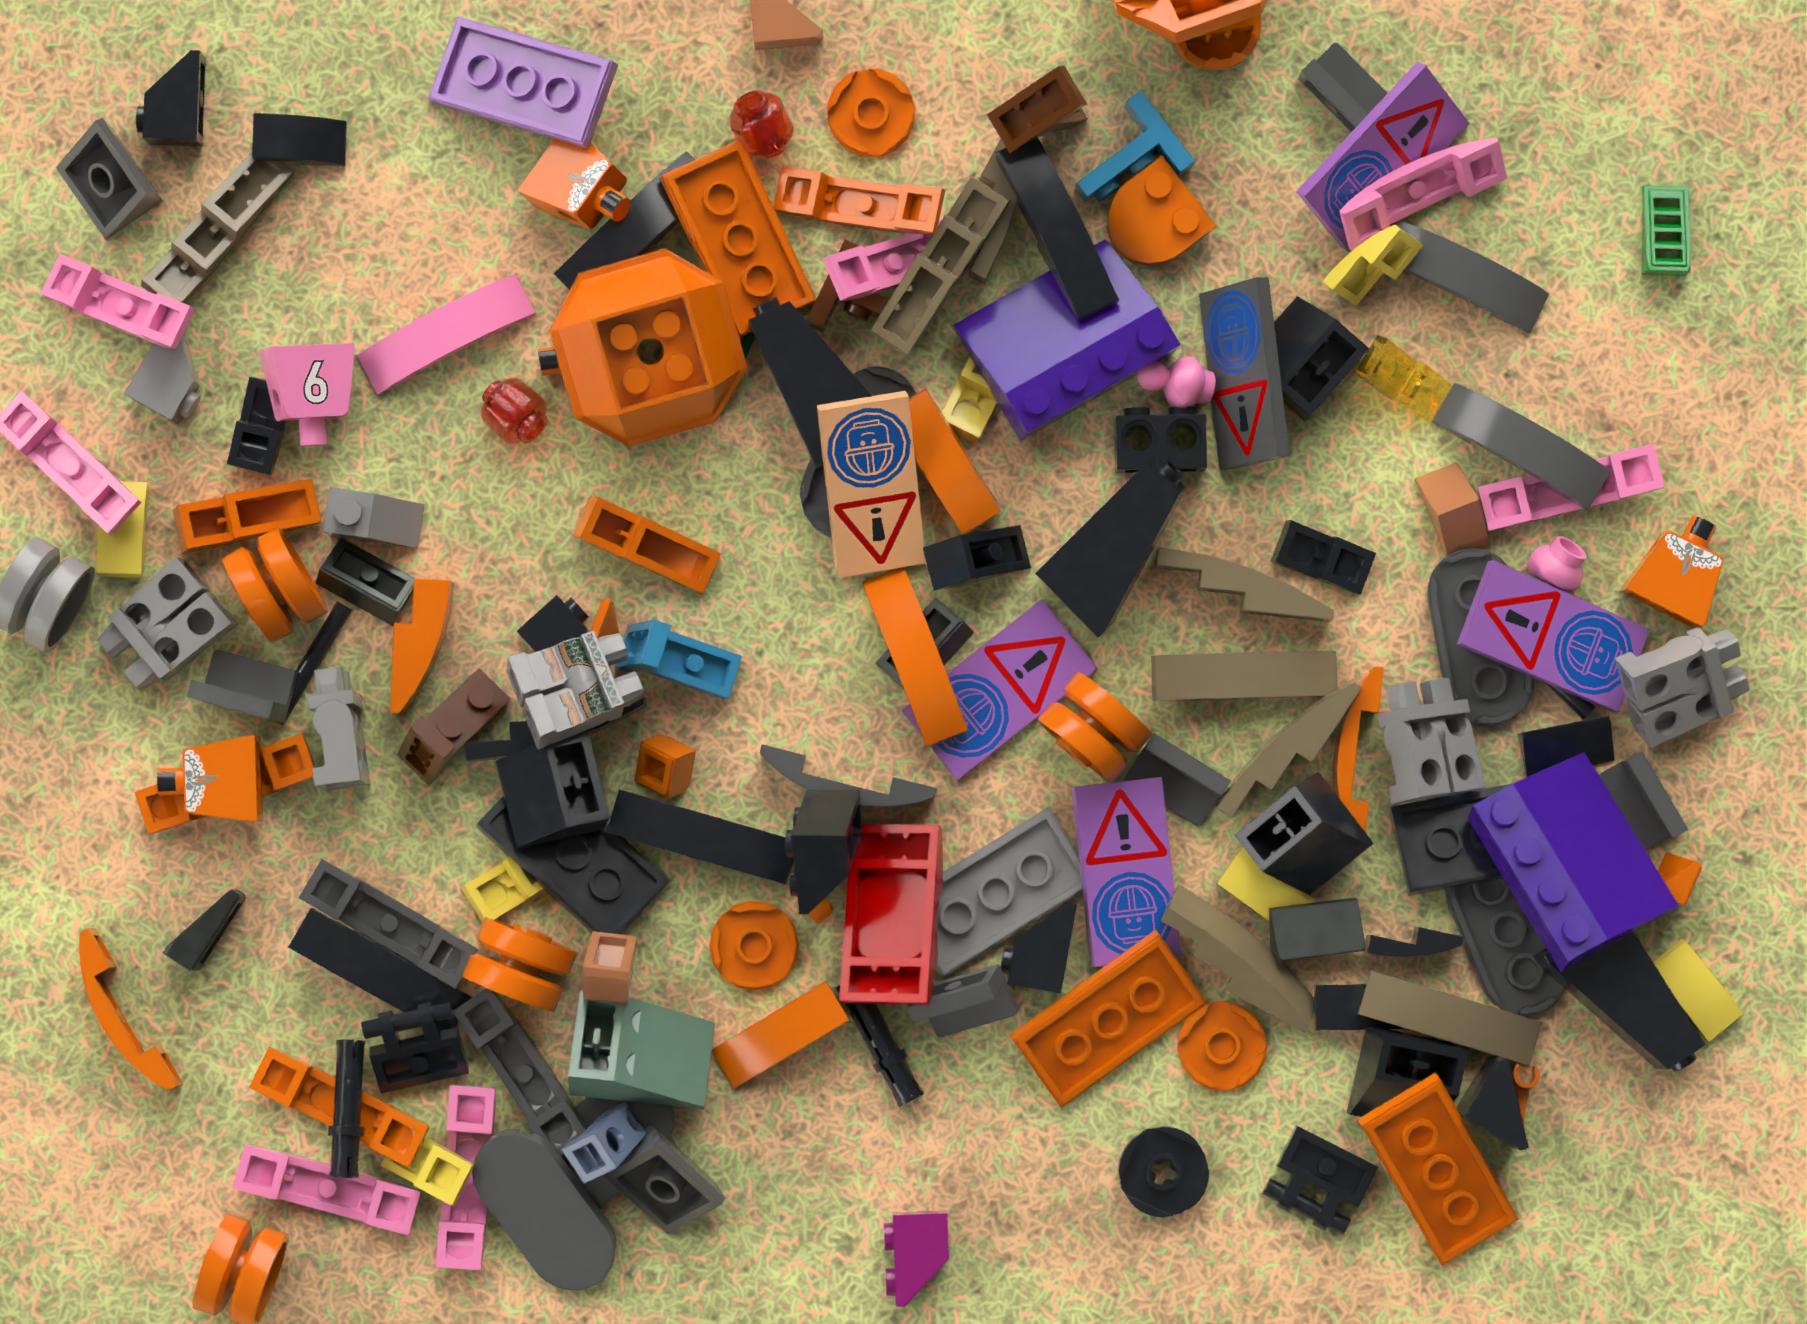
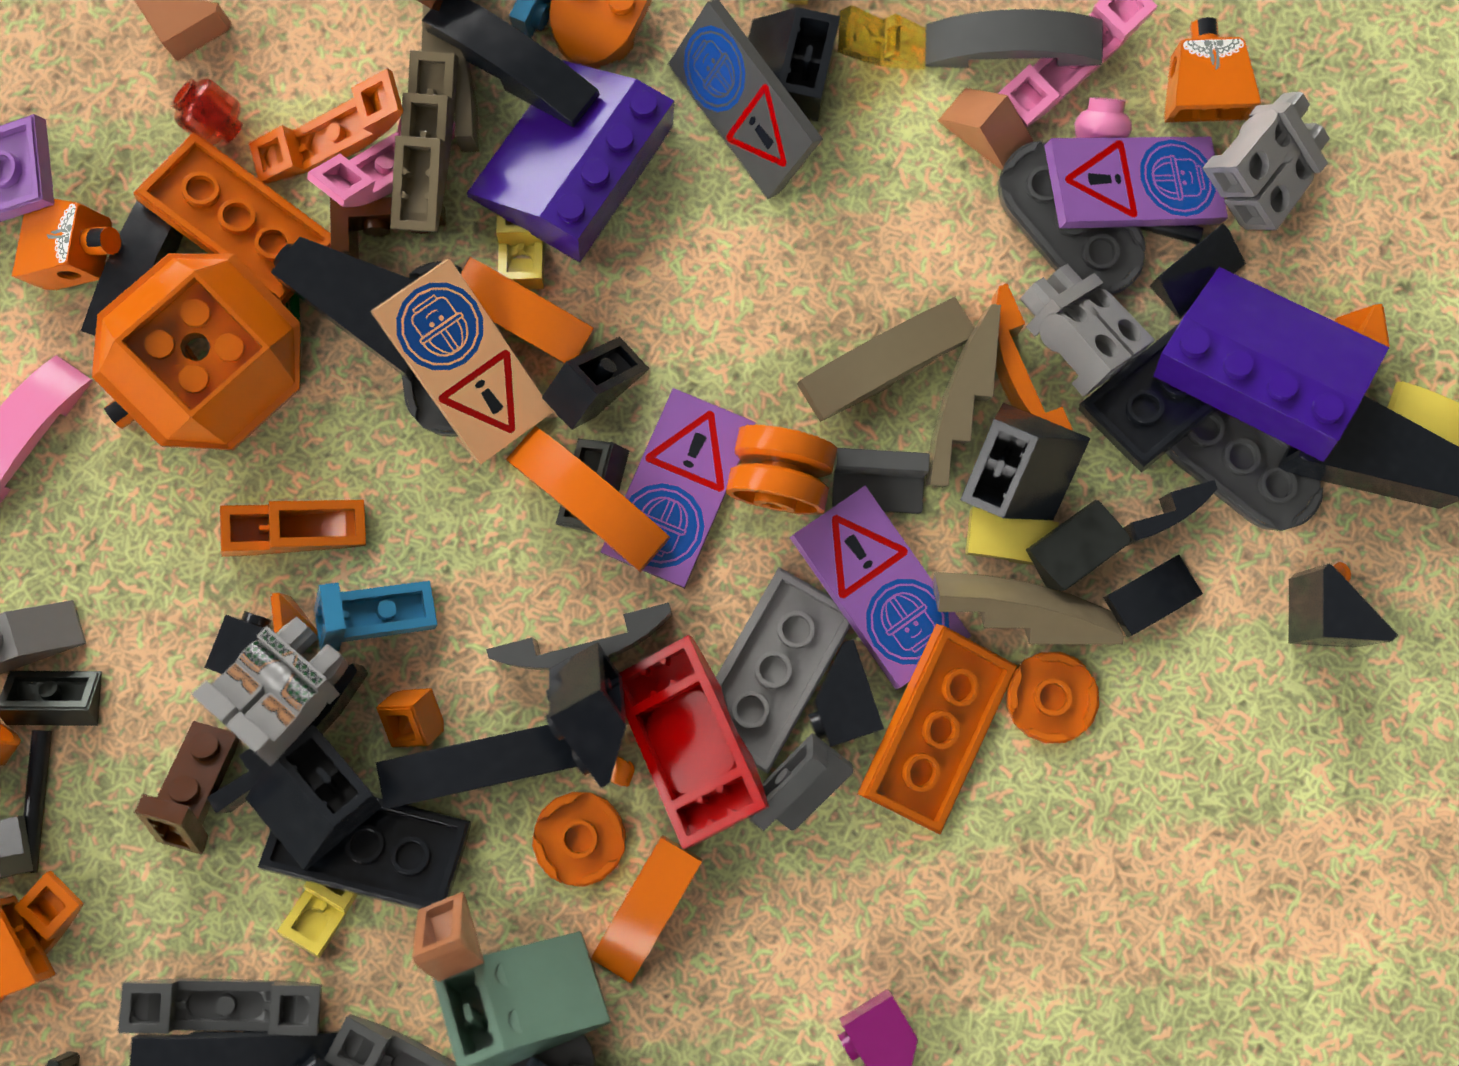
camera: 25 degrees left, 5 degrees down
light grey hips [307,667,370,791] -> none
orange slope [390,579,454,715] -> none
orange wheel [462,917,578,1012] -> none
clear red head [481,378,548,444] -> none
orange tile [827,68,915,157] -> none
black pin [836,985,924,1107] -> none
black slope [1035,456,1187,637] -> none
black brick [1114,406,1207,473] -> none
black plate [1118,1126,1209,1218] -> none
bright pink animal [1137,356,1216,408] -> none
dark tan slope [1155,547,1334,622] -> none
black plate [1262,1125,1378,1235] -> none
black slope [1270,520,1376,595] -> none
black slope [1346,1025,1469,1117] -> none
orange tile [1357,1073,1519,1266] -> none
dark tan slope [1358,971,1542,1065] -> none
dark grey panel [1599,752,1689,851] -> none

